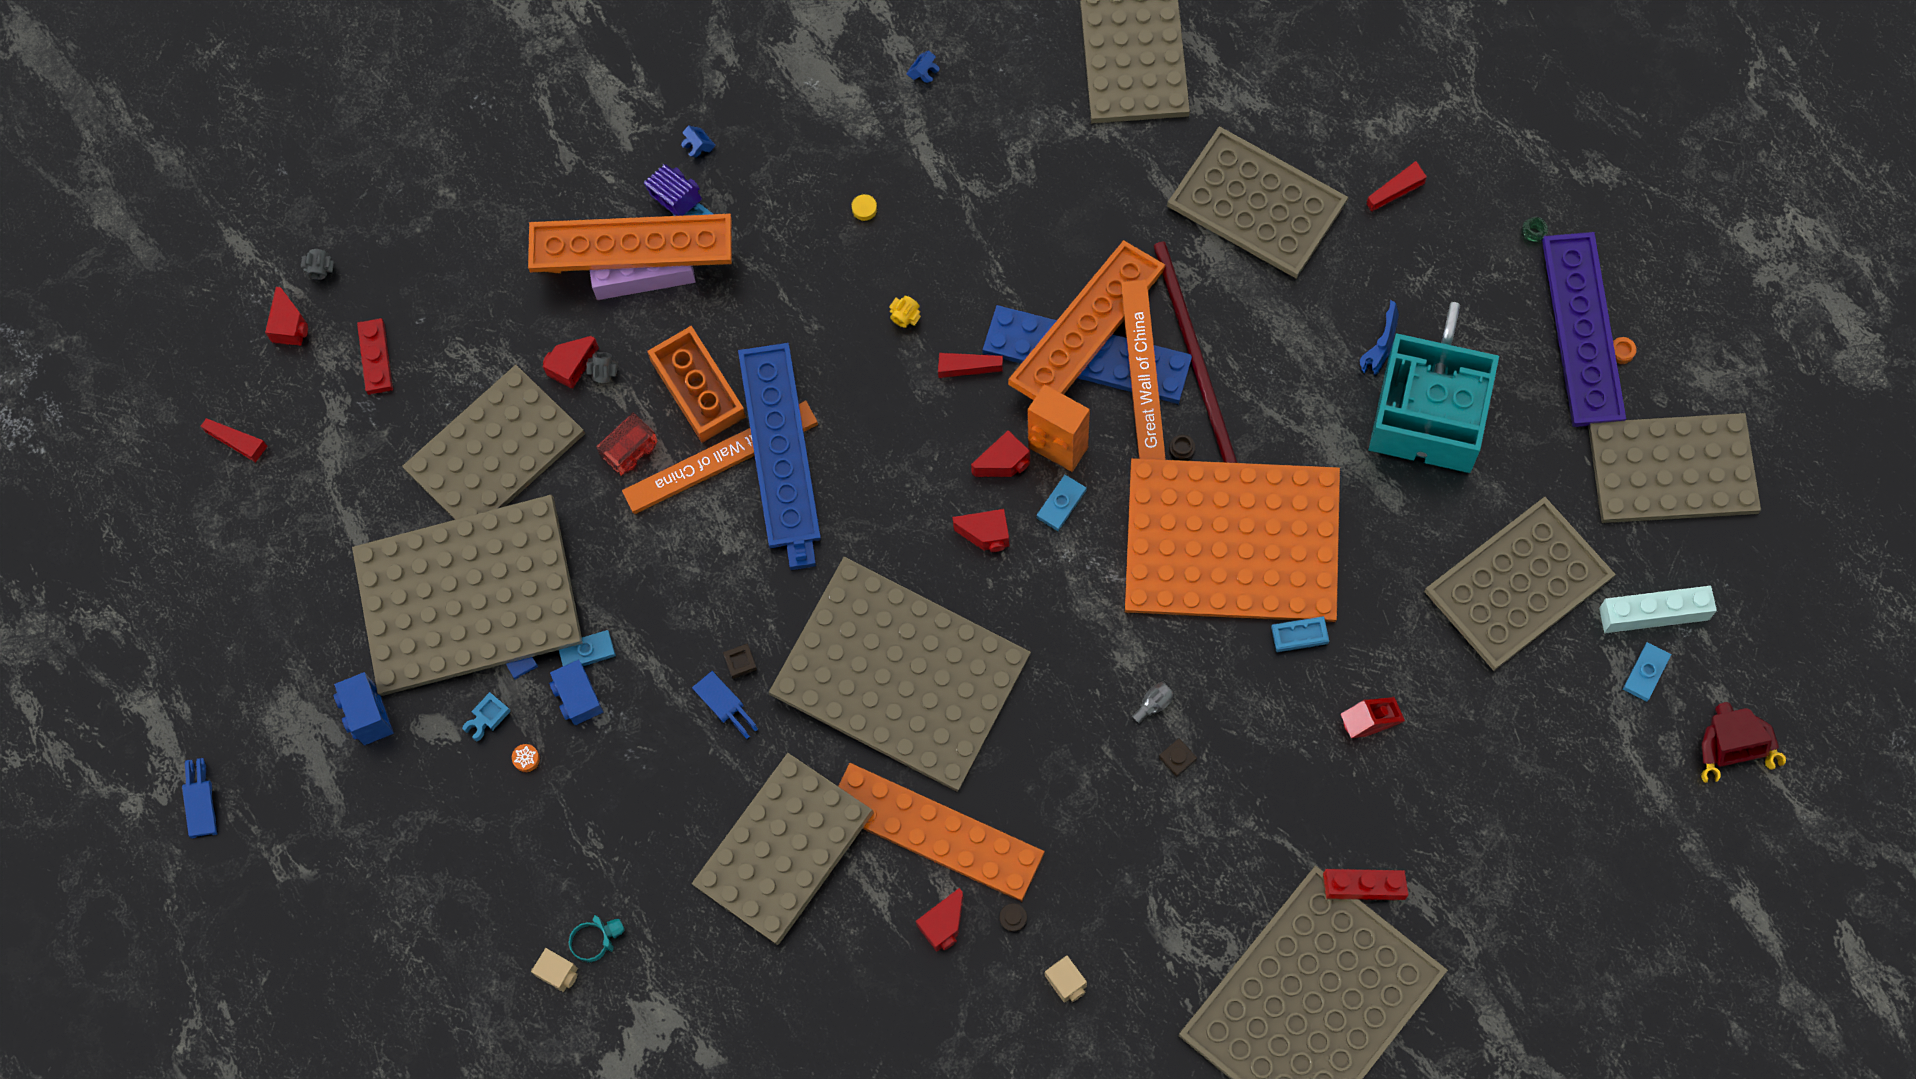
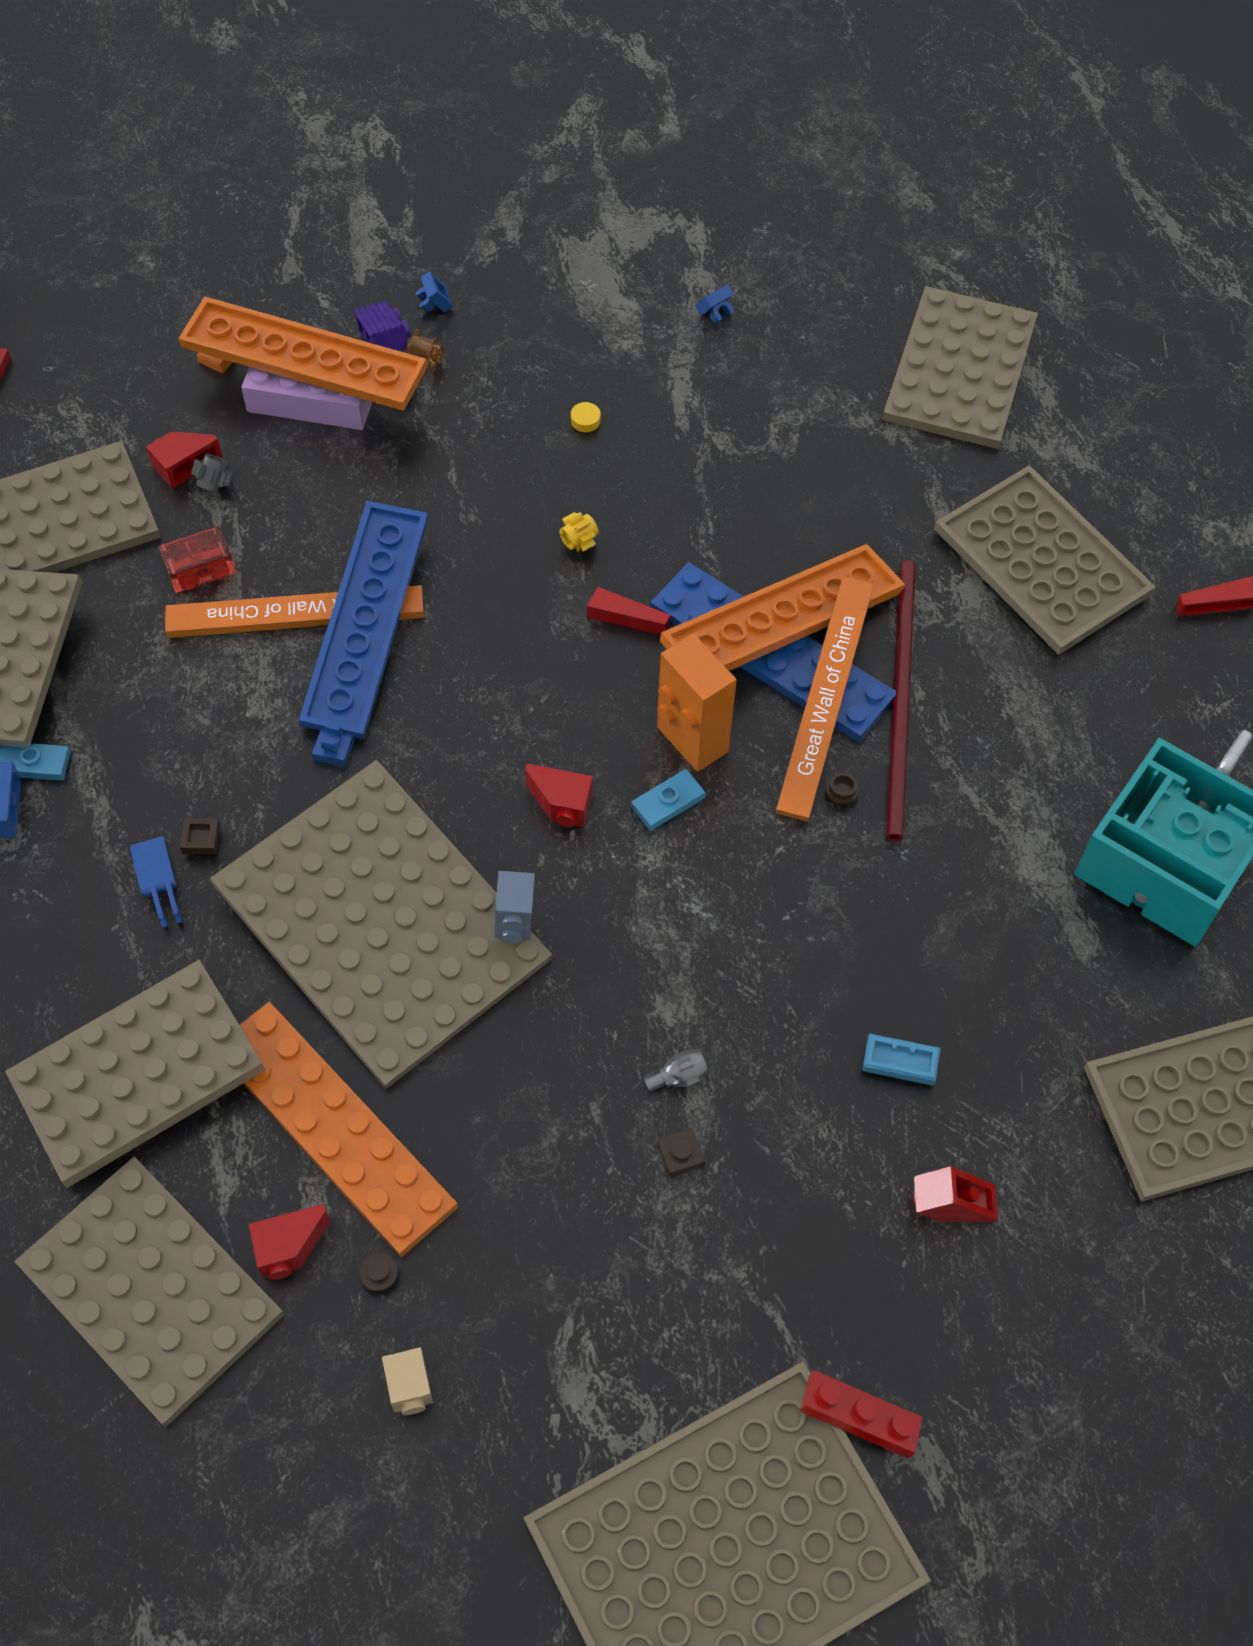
camera: 15 degrees right, 10 degrees down
orange brick [647,326,746,443] -> none
red slope [971,431,1030,477] -> none
orange plate [1125,458,1340,622] -> none
blue arm [1360,300,1399,375] -> none
none -> dark tan plate [14,1157,284,1428]
none -> clear orange brick [406,329,444,367]
none -> sand blue brick [495,871,535,943]

